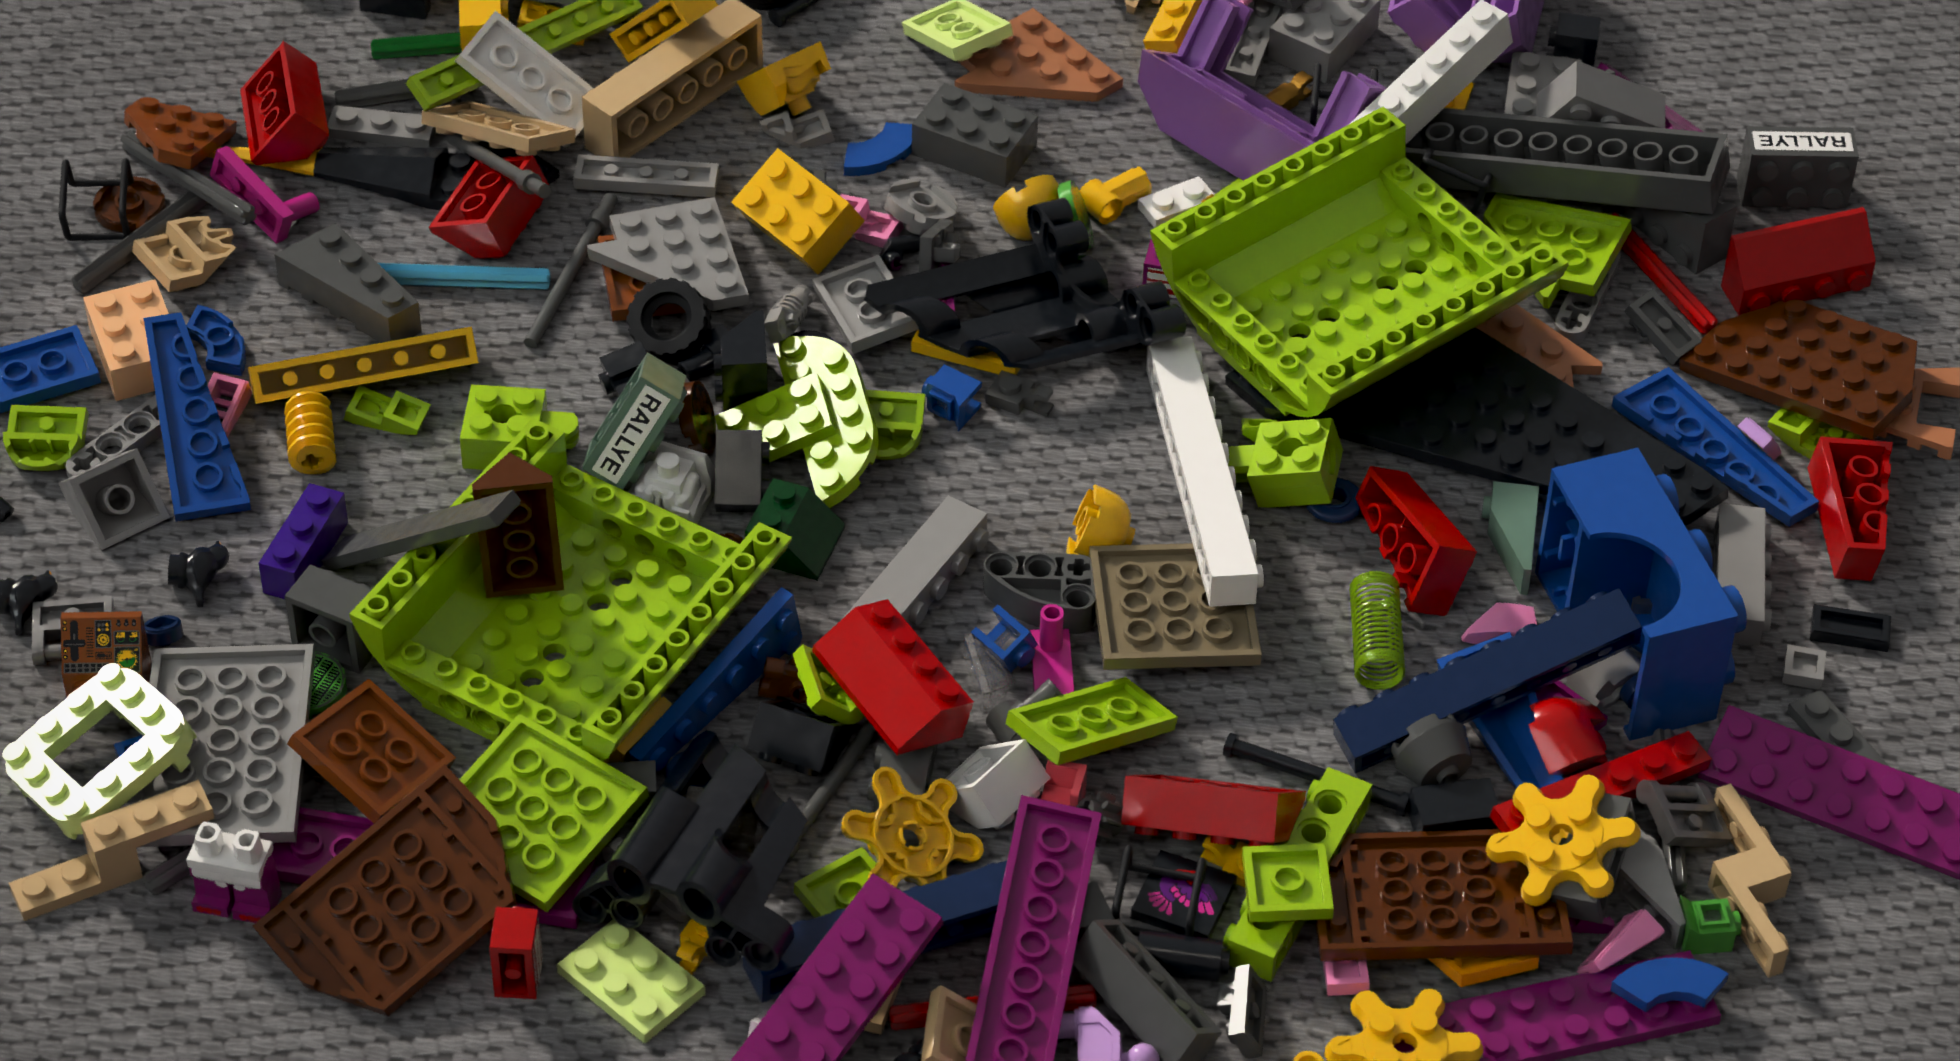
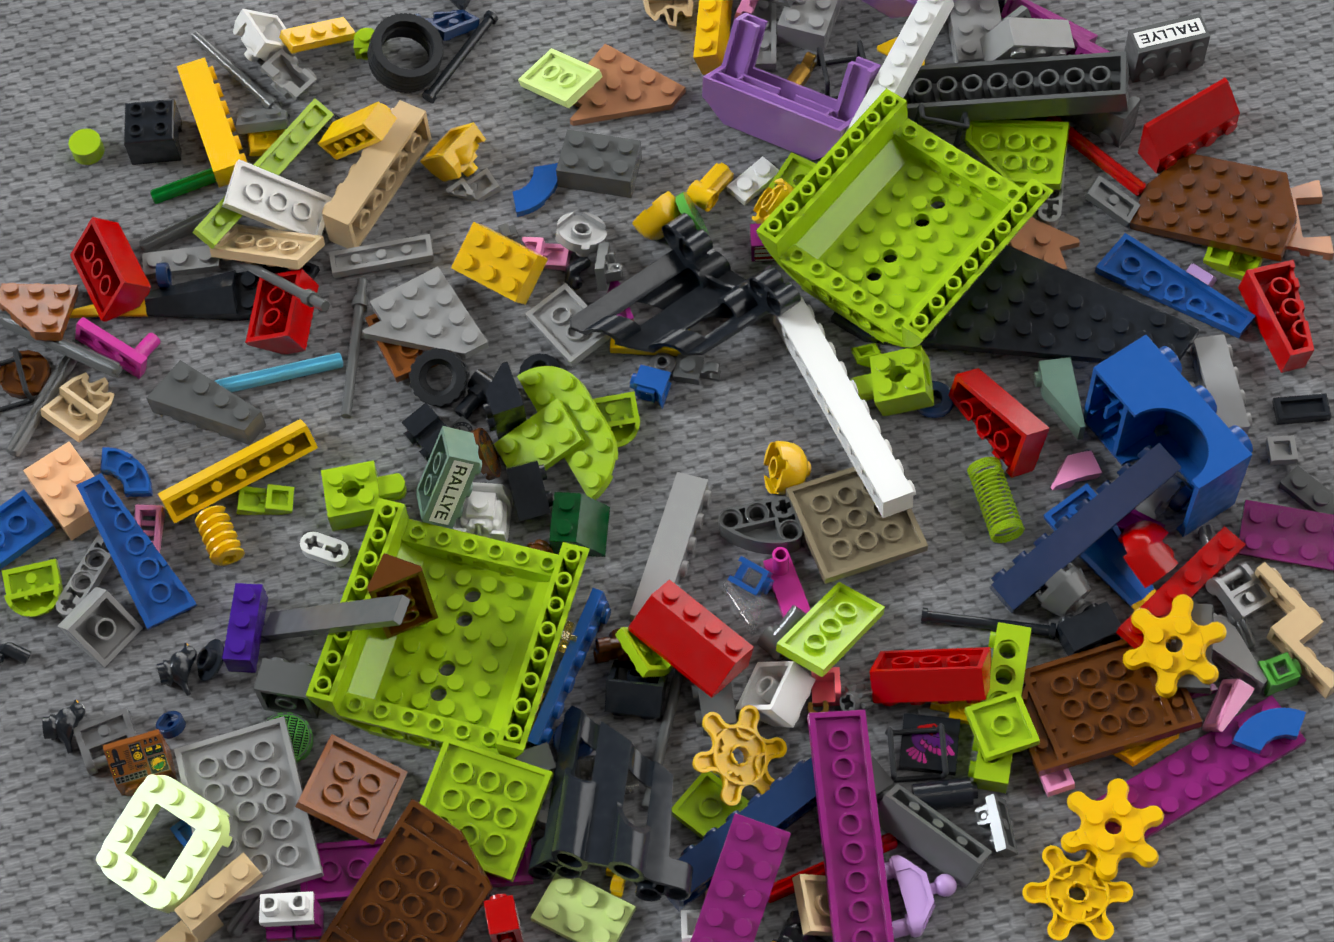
camera: 10 degrees left, 15 degrees up
light grey hinge [764,285,813,343] -> none
none -> dark blue tile [156,262,172,289]
none -> black piece [196,639,224,681]
none -> white beam [300,532,350,567]
none -> clear yellow piece [558,621,578,653]
none -> flat silver plate [650,353,676,374]

